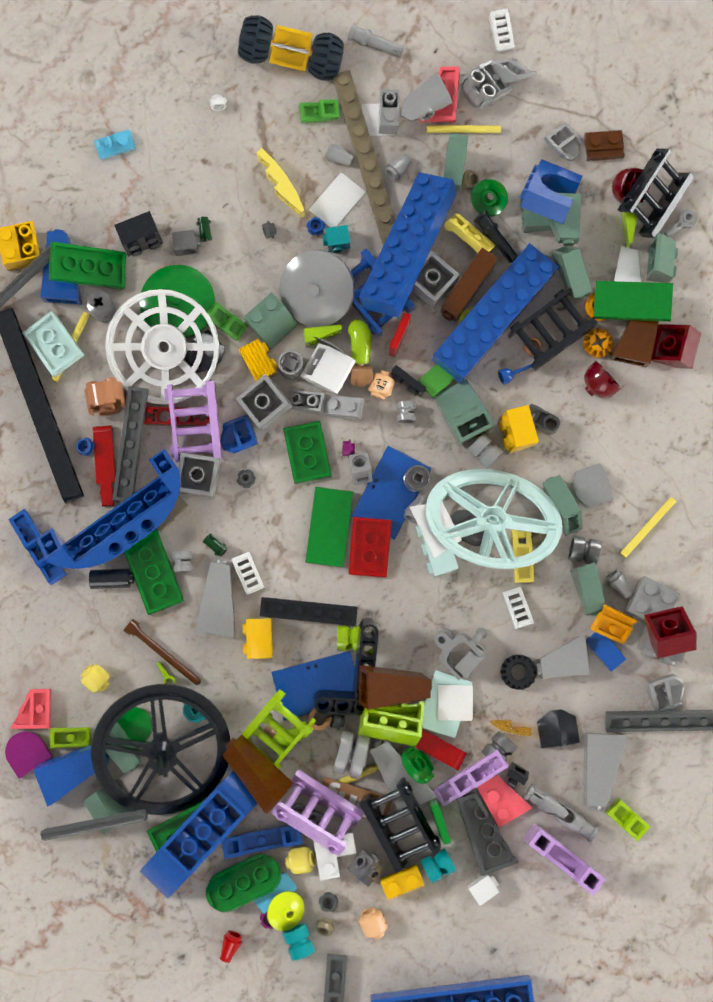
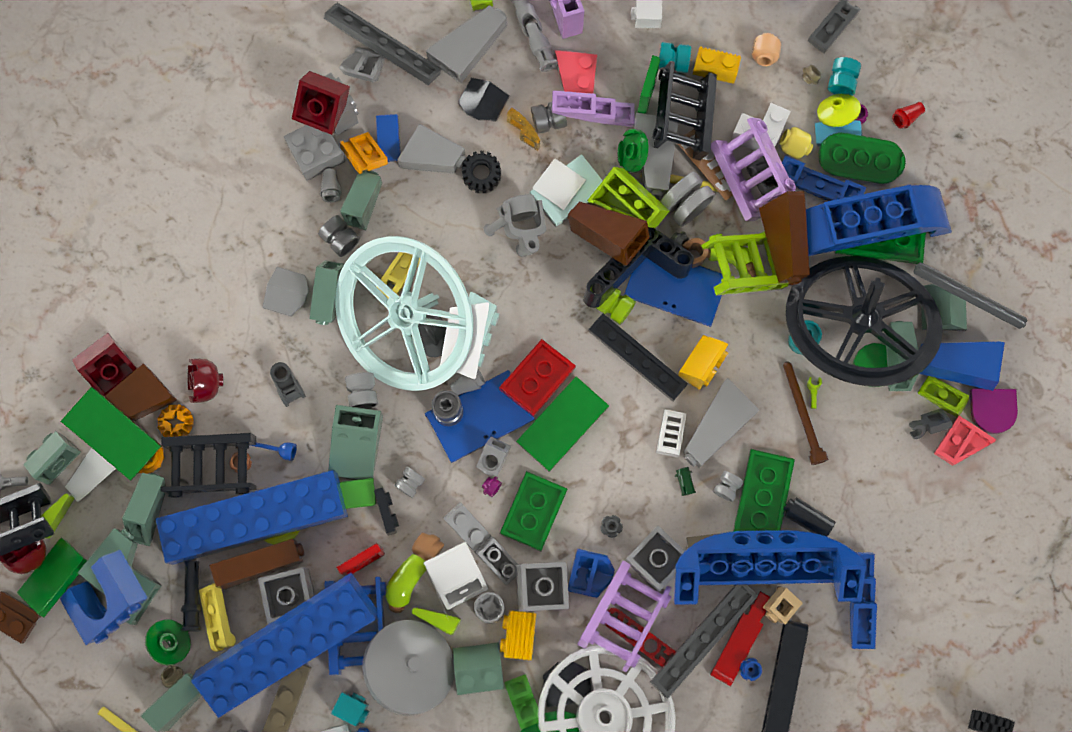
camera: 145 degrees left, 5 degrees down
light yellow head [80,664,110,693] -> none
nougat brick [84,377,126,416] -> none
dark grey plate [319,892,338,912] -> none
flat silver brick [348,850,384,887] -> none
light nougat head [368,370,395,400] -> none
red piece [414,729,467,771] -> none
dark grey wing [456,792,519,876] -> none
yellow slope [498,405,539,454] -> none
white slope [502,587,534,629] -> none
black tile [507,762,529,788] -> none
light grey slope [544,122,583,161] -> none
light yellow bar [620,497,676,558] -> none
none -> green tile [17,538,88,618]
none -> tan brick [763,586,803,624]
none -> dark grey plate [909,408,952,439]

